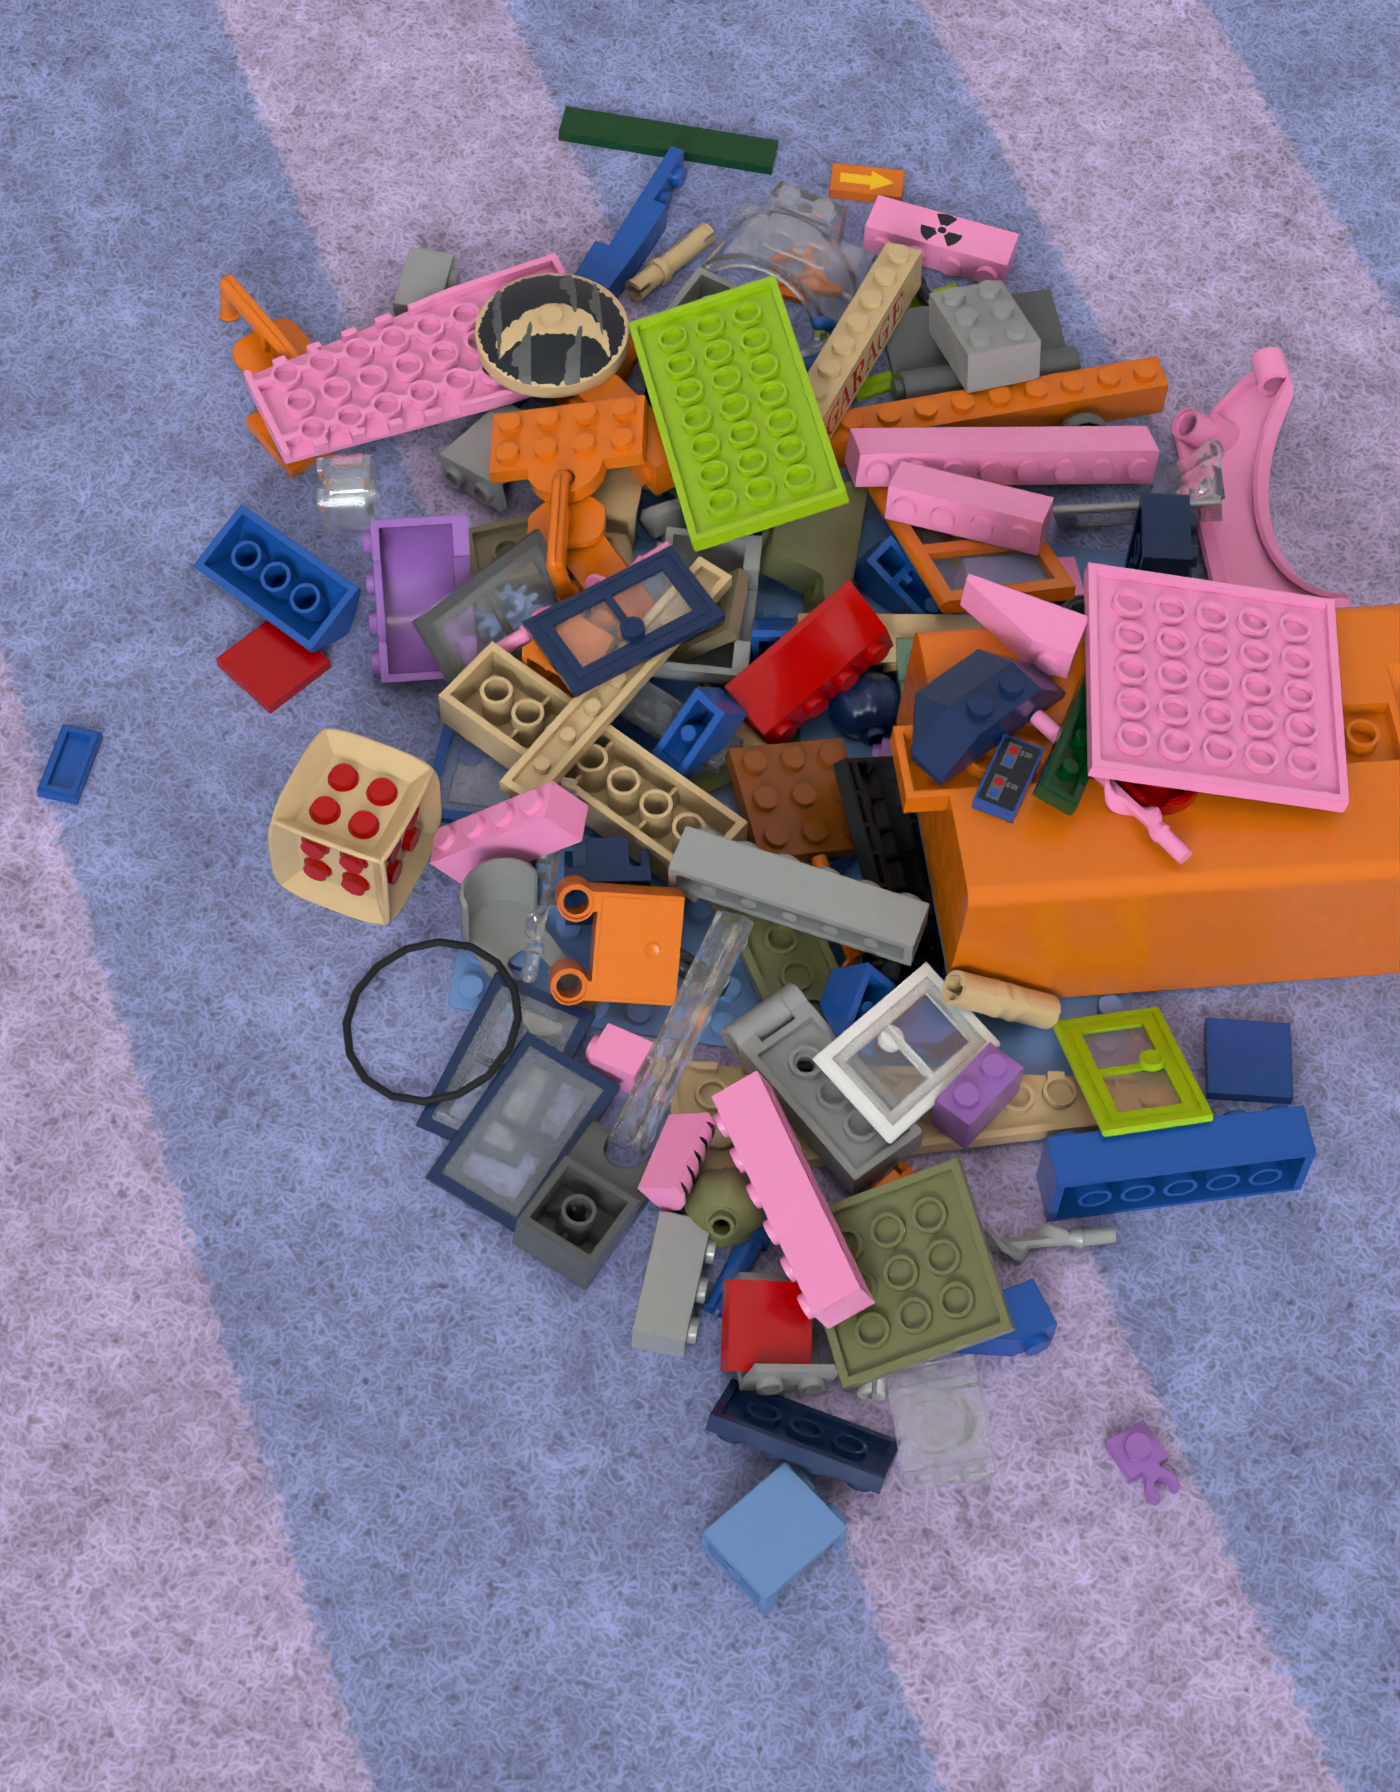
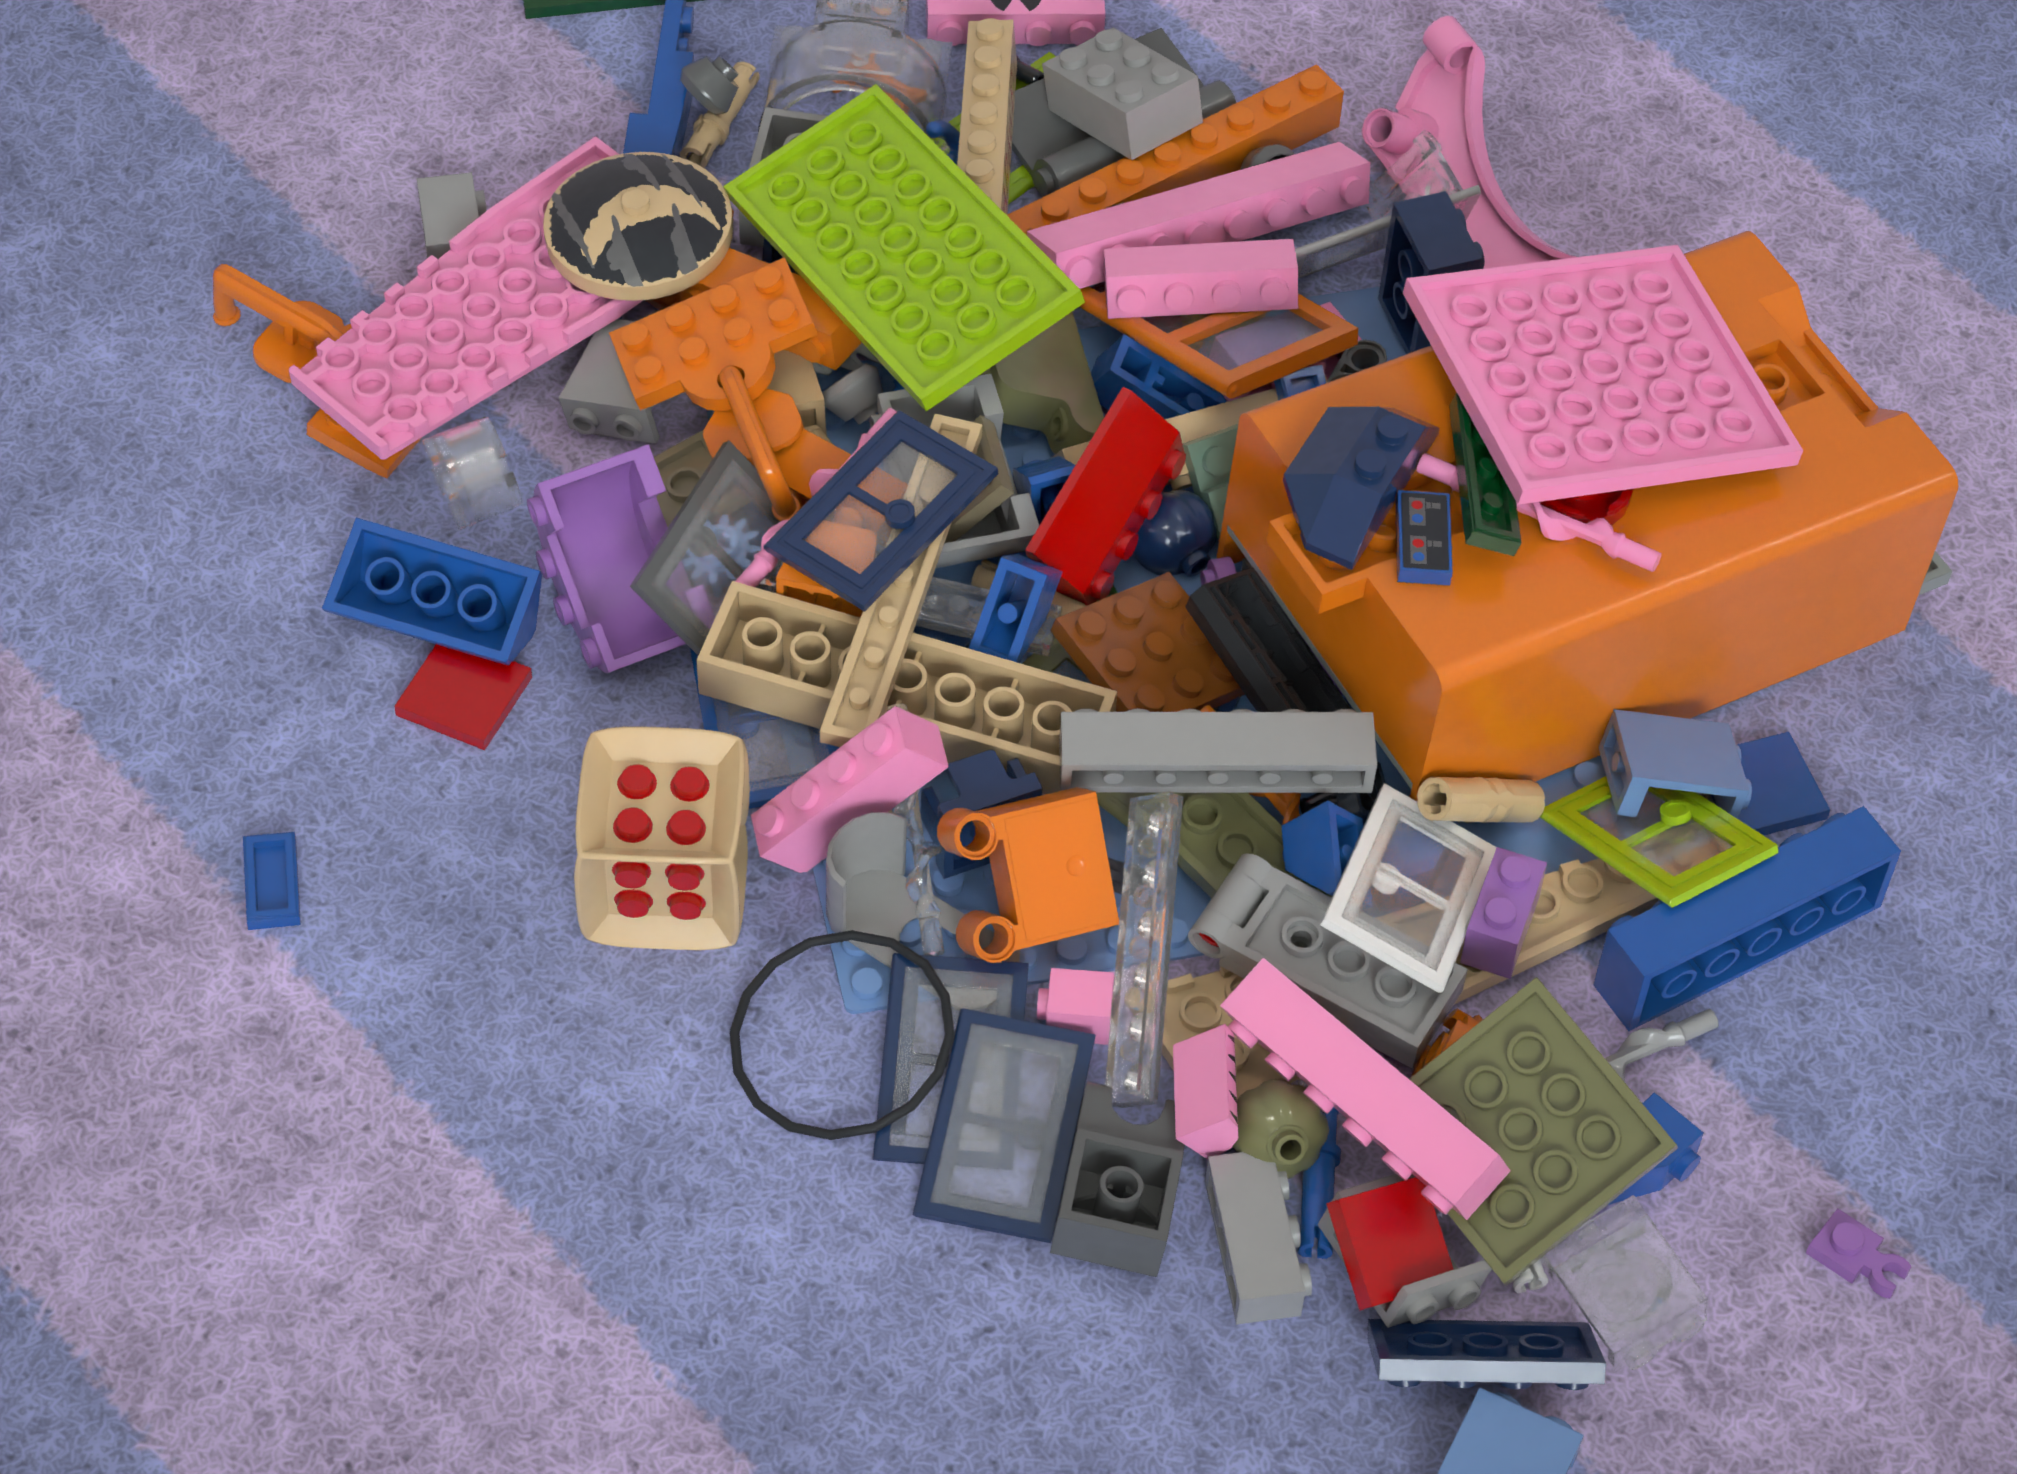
camera: 20 degrees left, 5 degrees down
bright pink slope [960,574,1087,679] -> none
none -> dark grey cone [680,55,739,115]
none -> medium blue panel [1599,709,1752,819]

